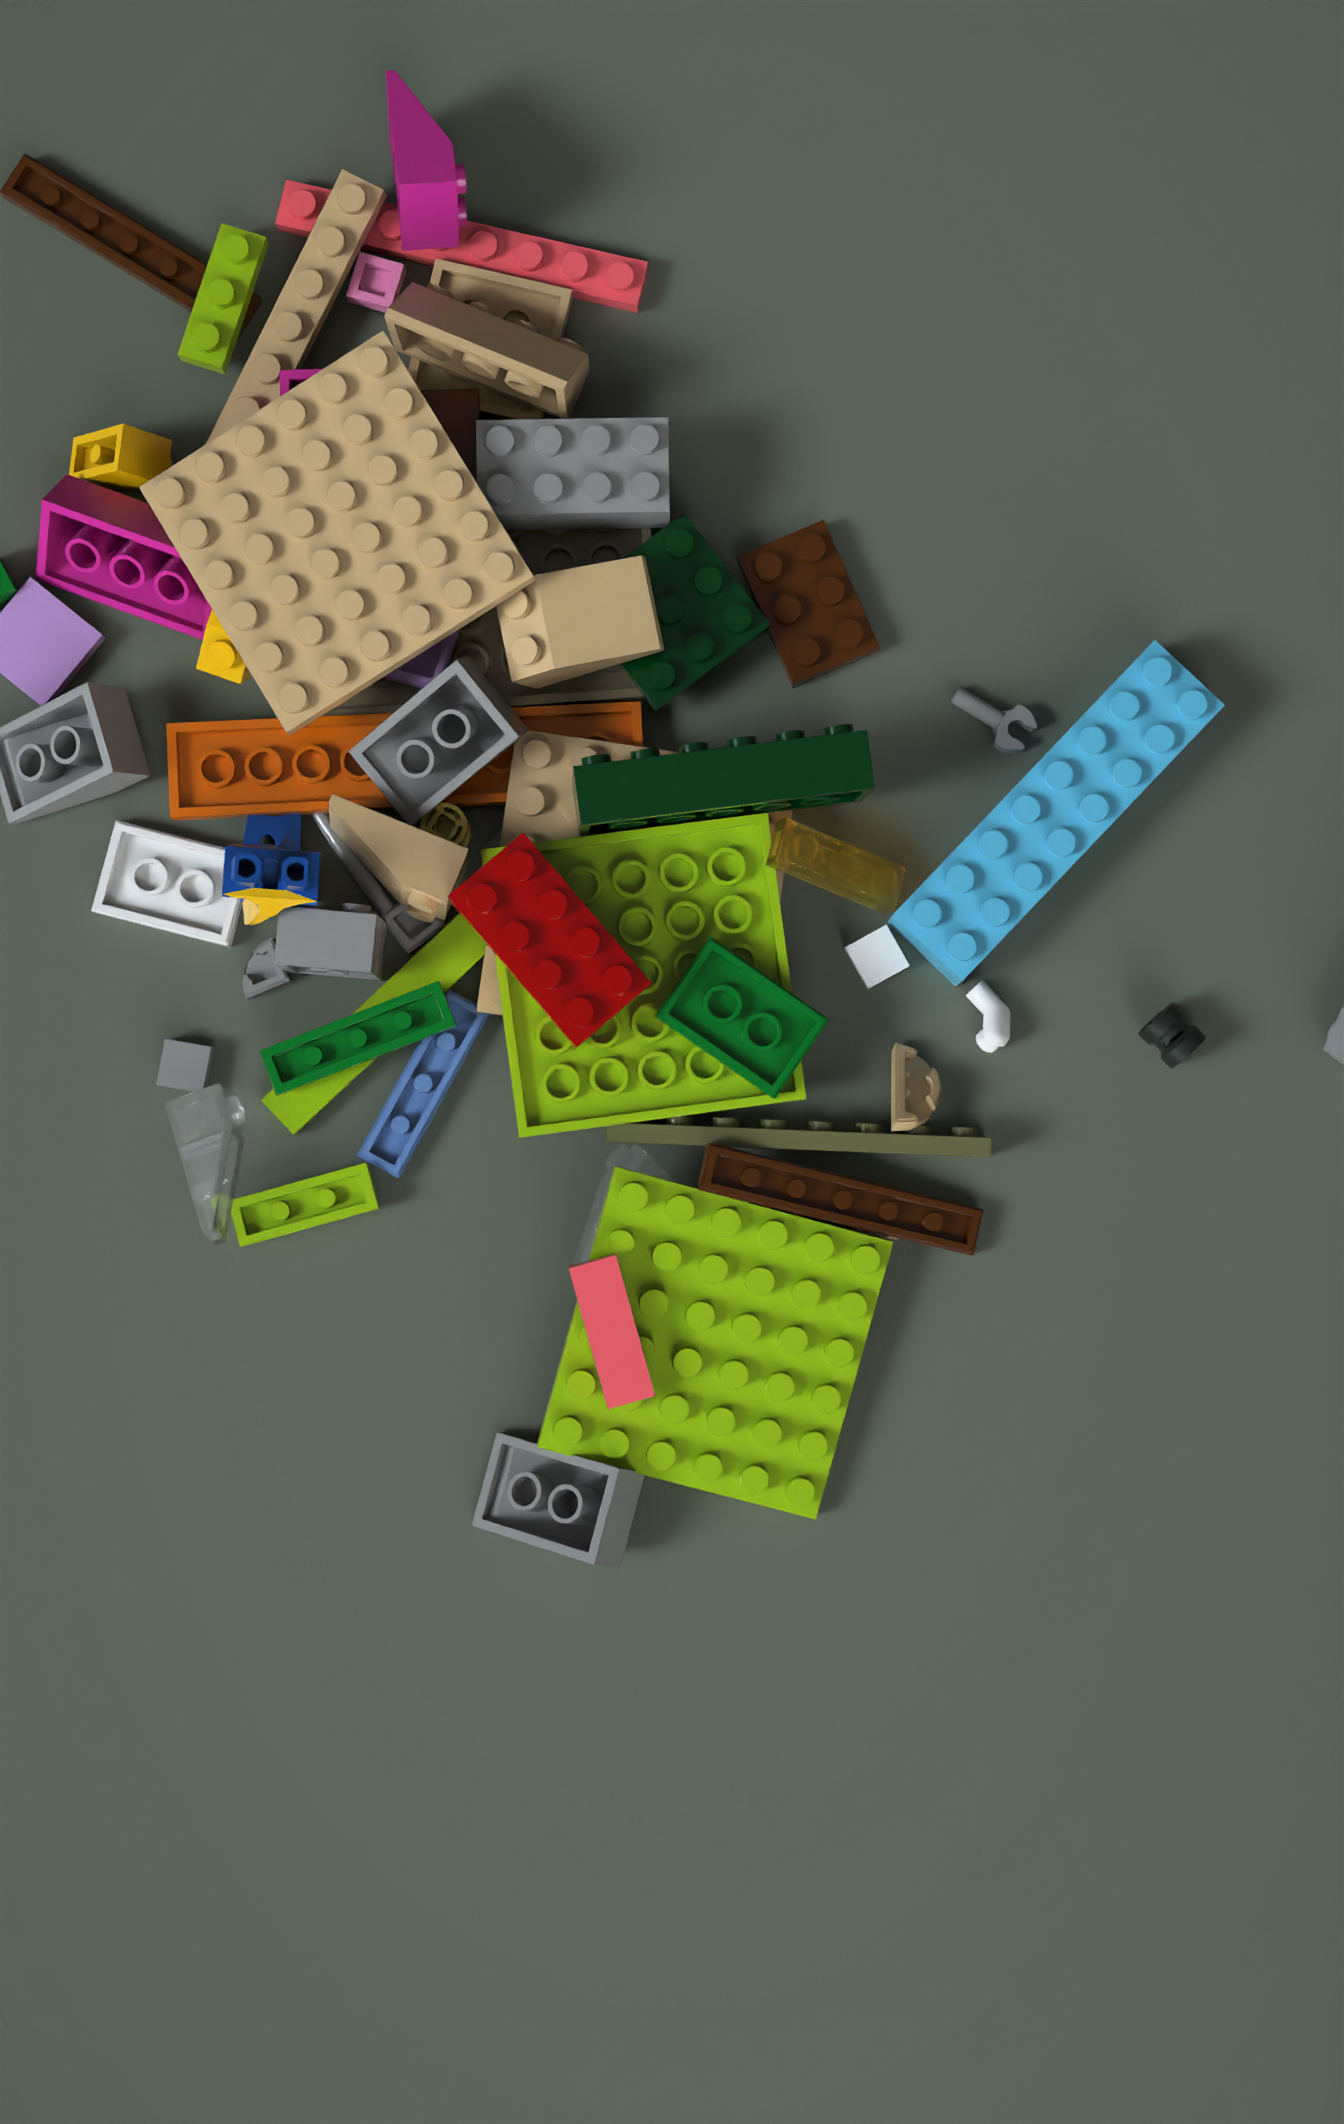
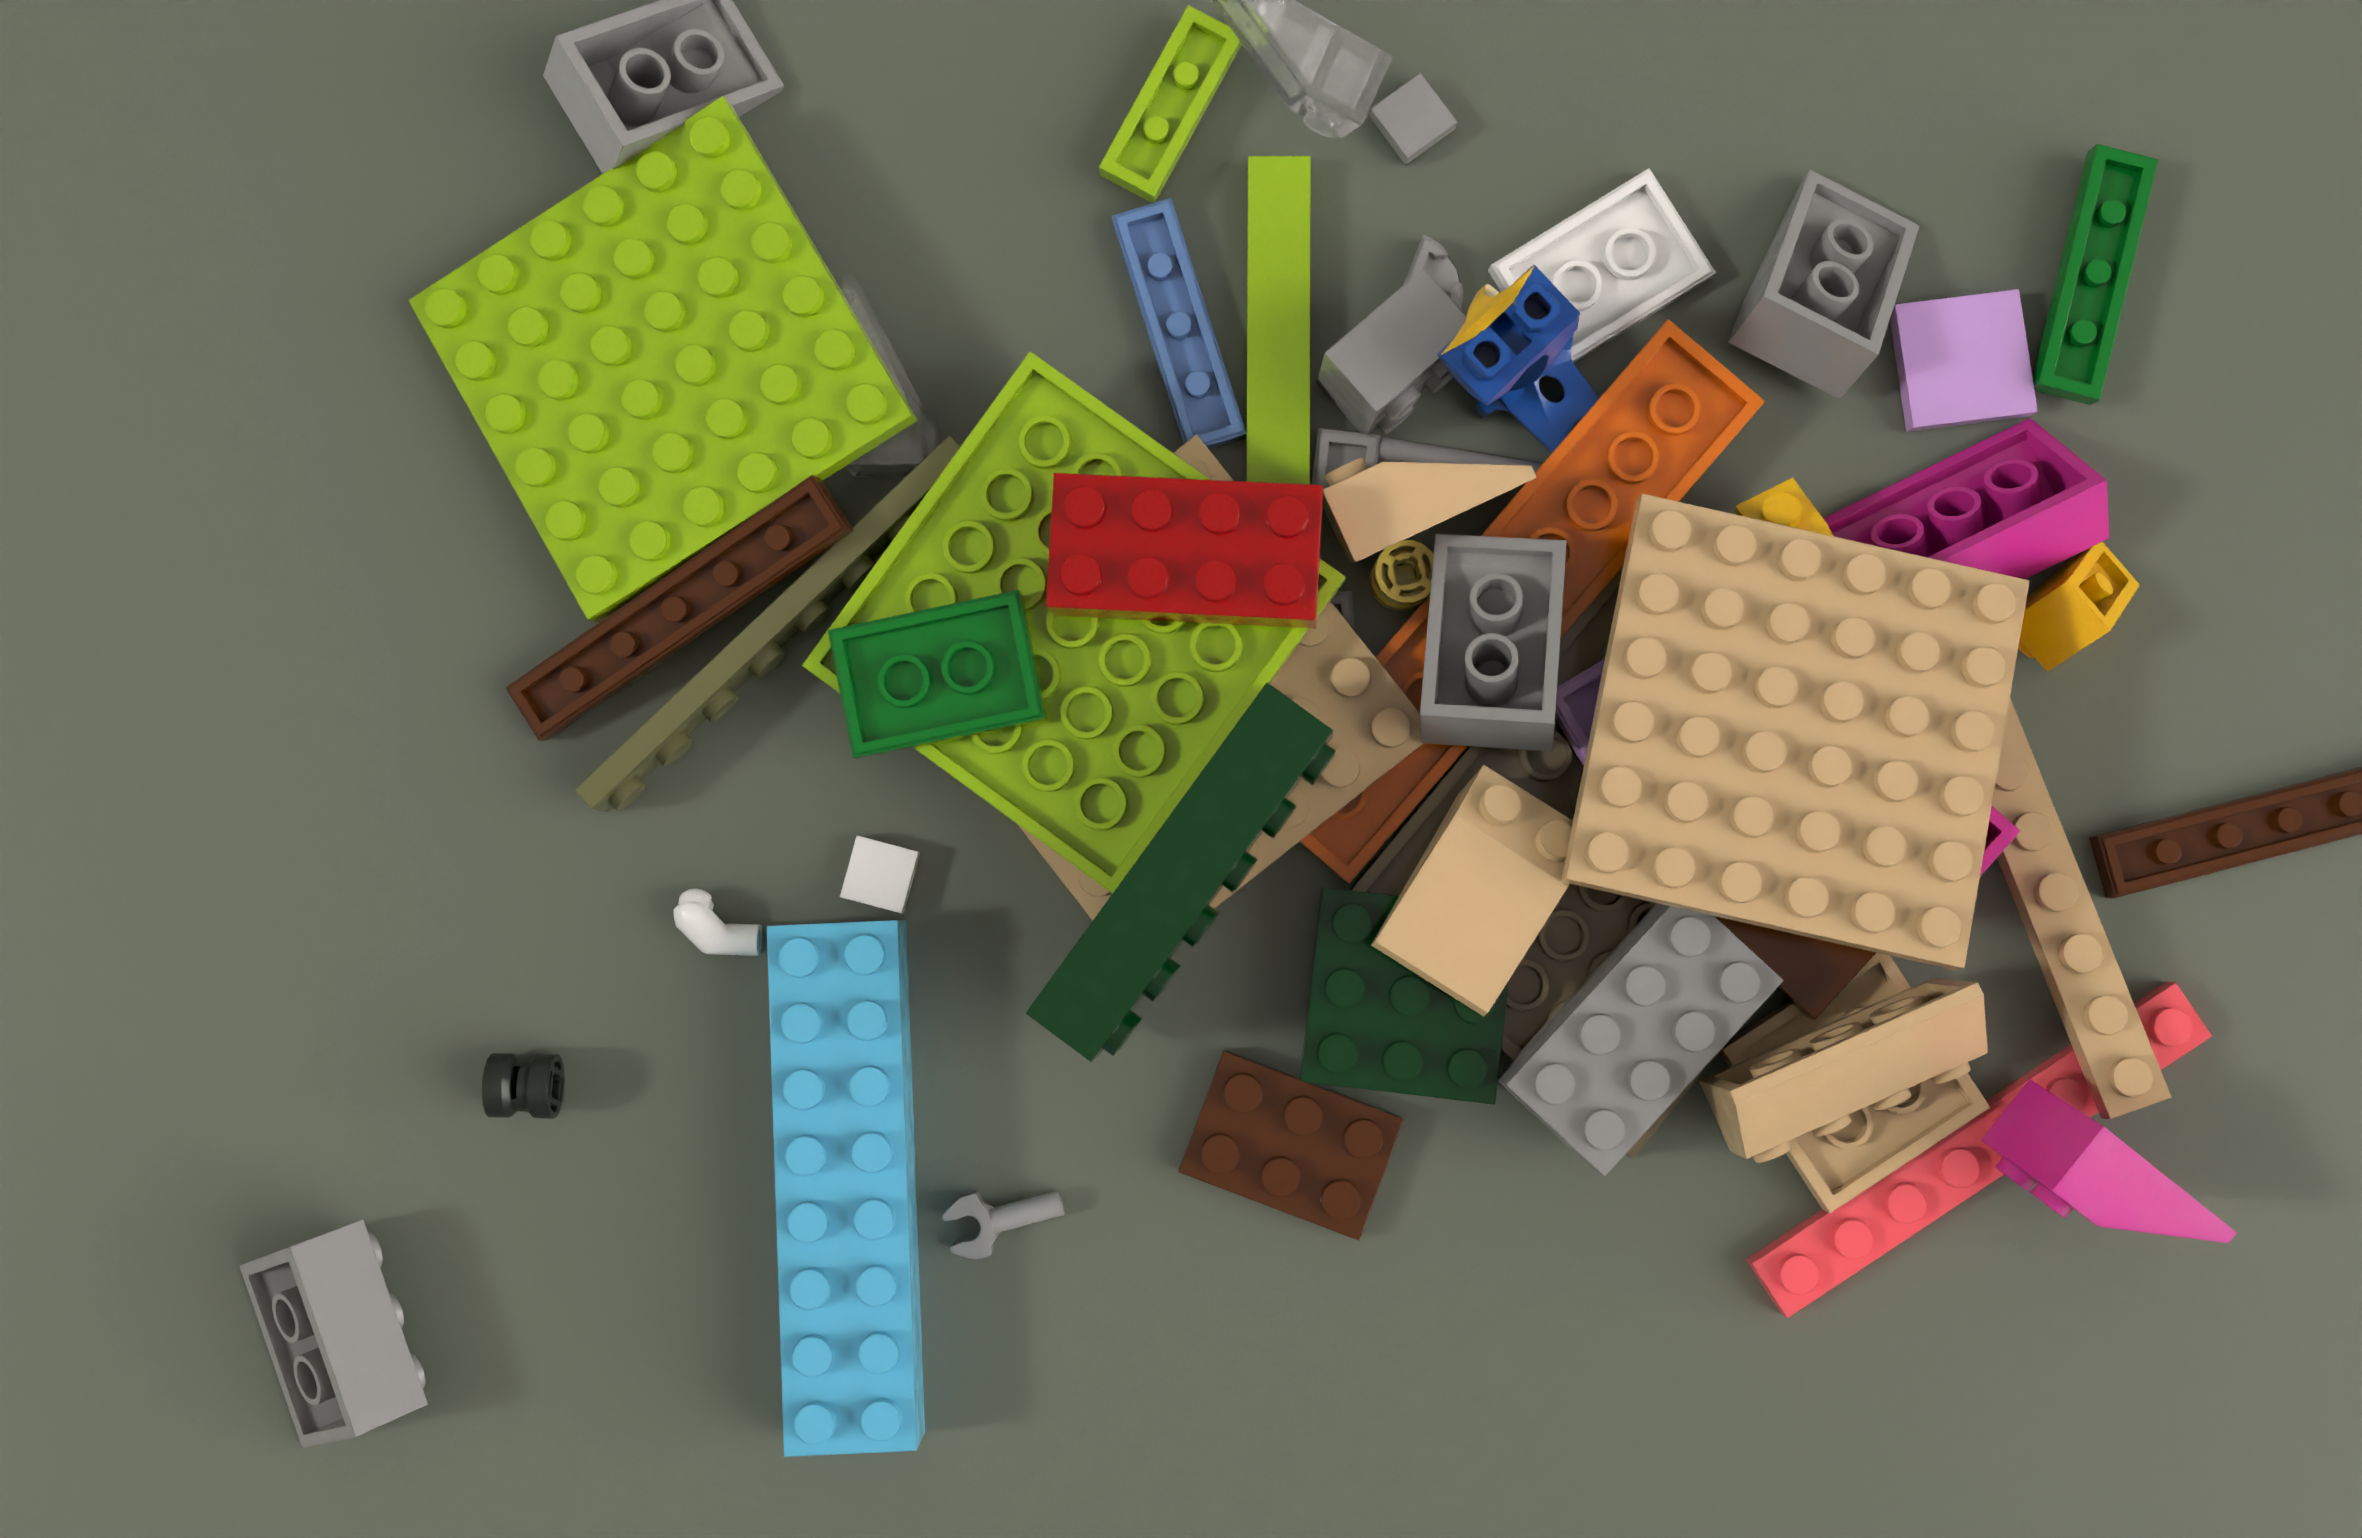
camera: 125 degrees right, 0 degrees up
lime plate [177,223,269,375] -> none
green plate [259,981,457,1096] -> none
bright pink plate [346,251,406,313] -> none
coral tile [568,1253,655,1409] -> none
clear yellow plate [766,817,906,914] -> none
tan tile [891,1042,942,1131] -> none

